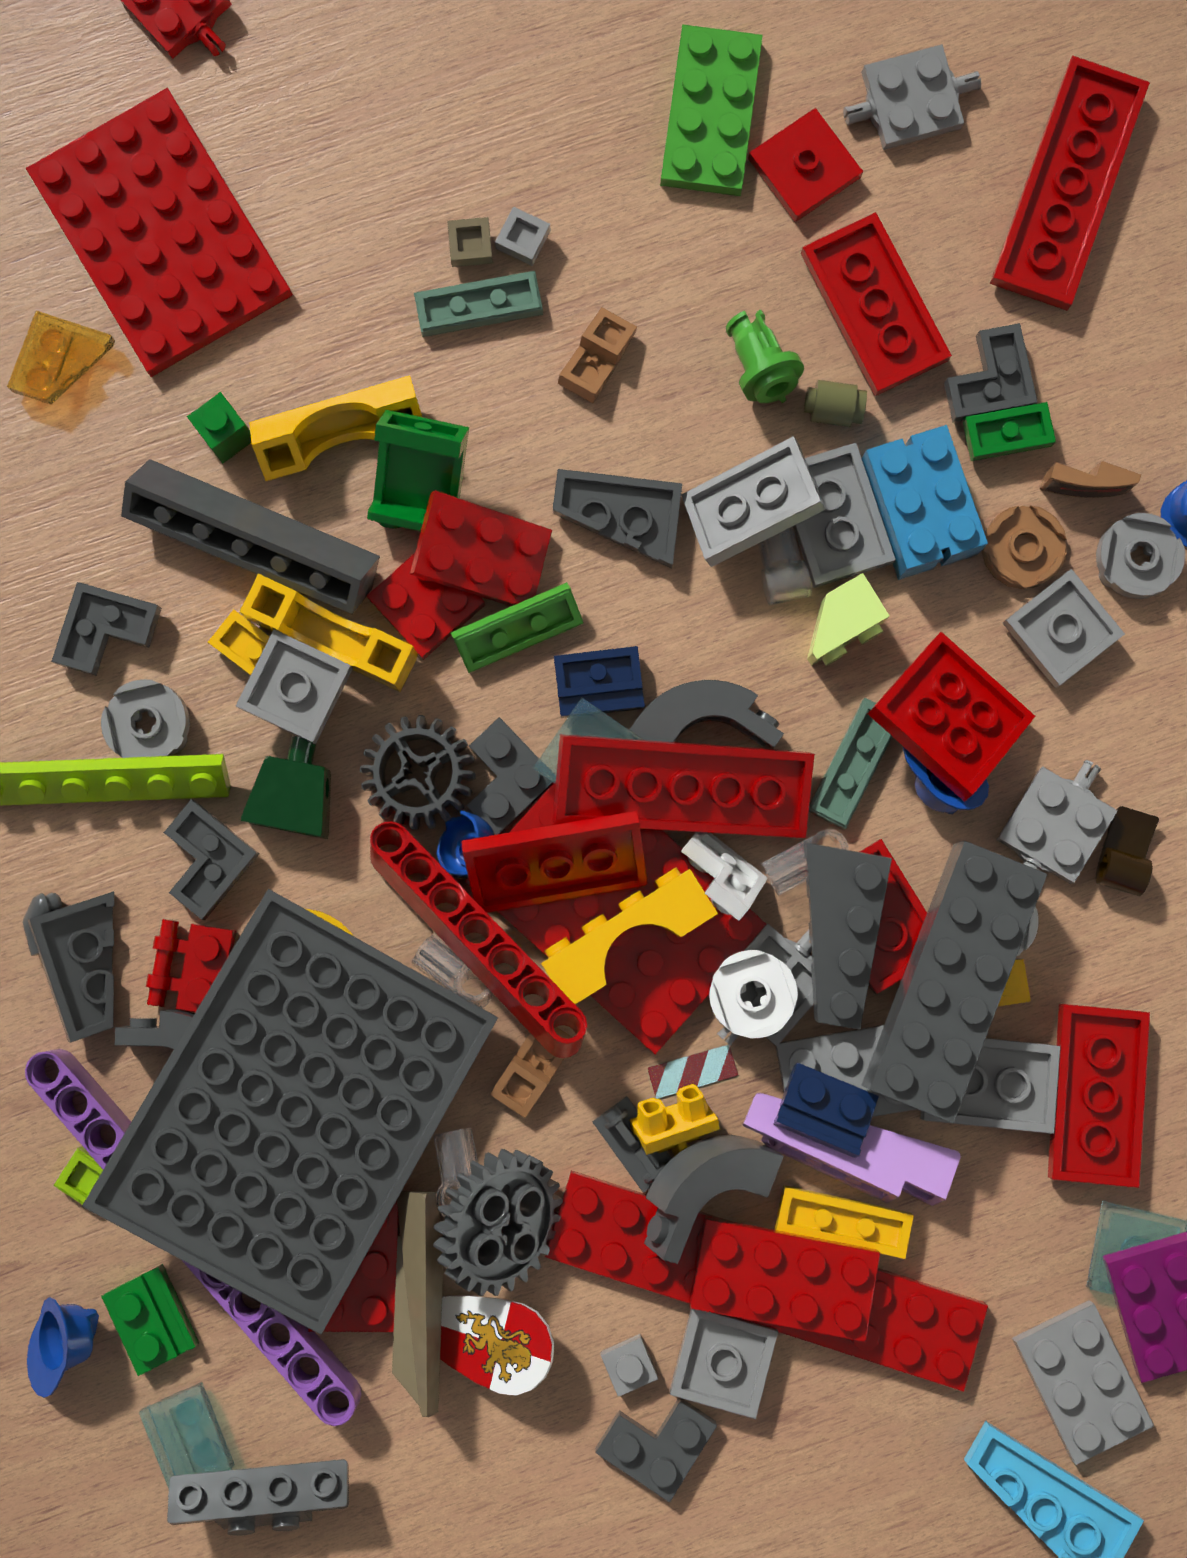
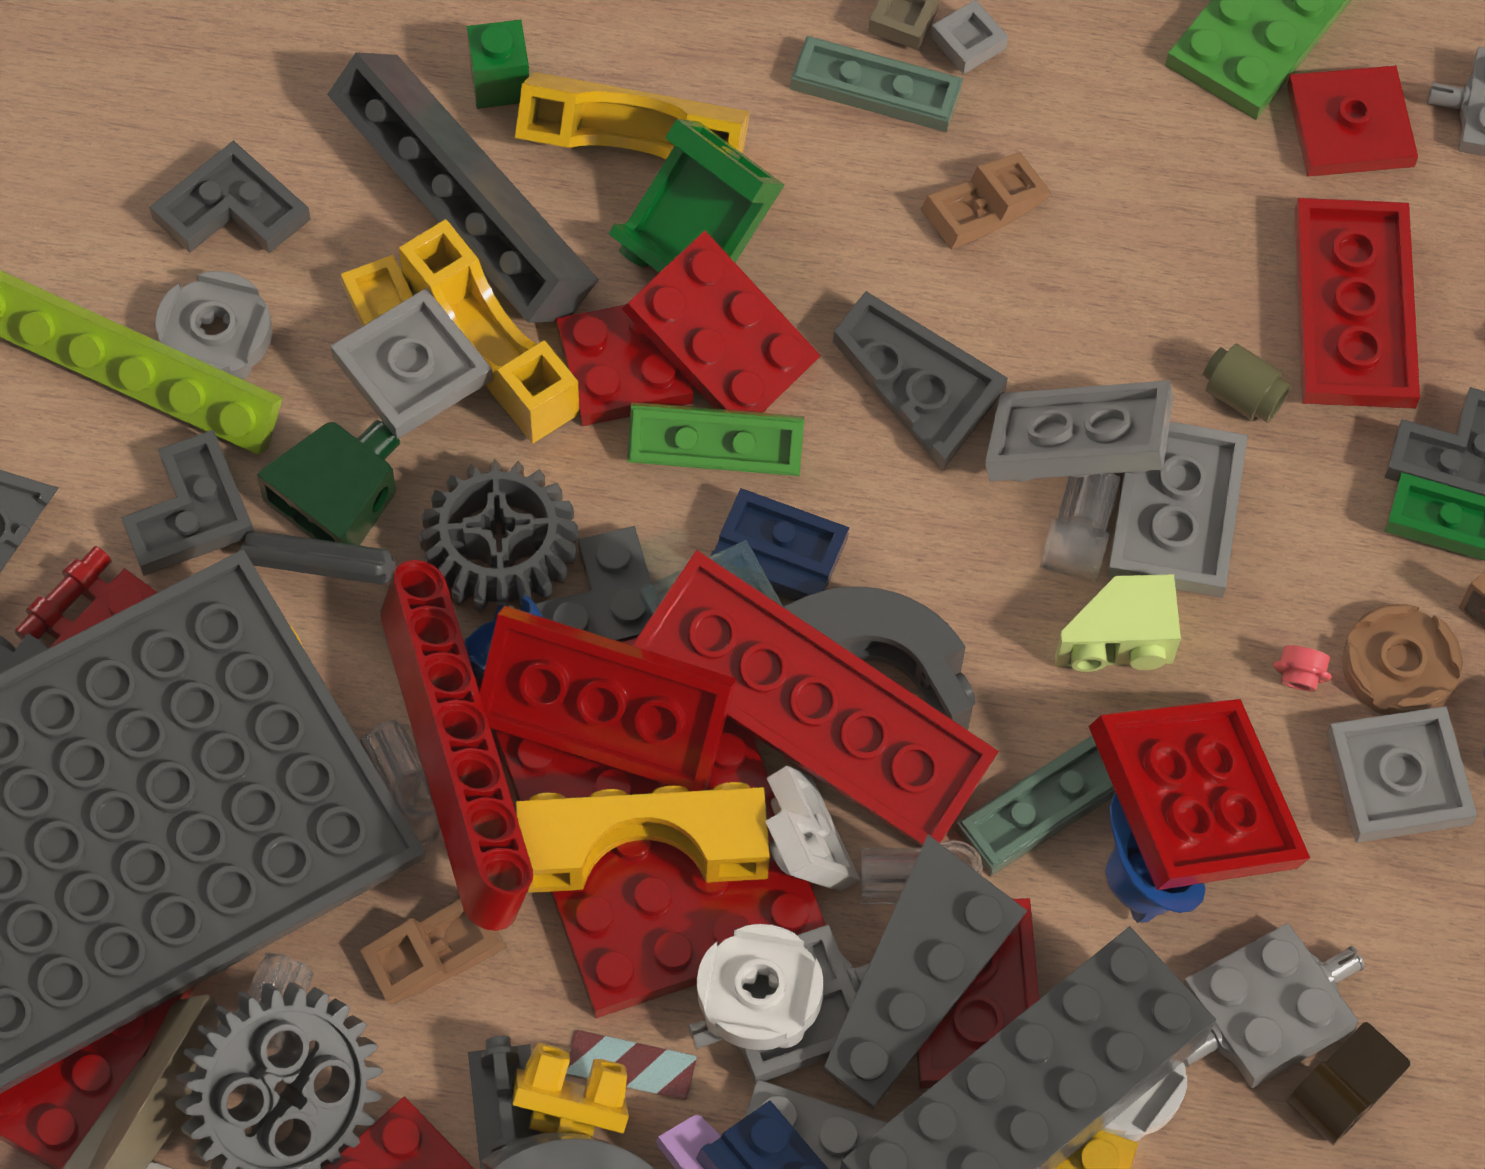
camera: 25 degrees right, 20 degrees down
bright green piece [726,310,804,403] -> none
dark azure piece [862,425,988,580] -> none
none -> dark grey axle [240,531,397,584]
none -> coral plate [1273,645,1332,692]

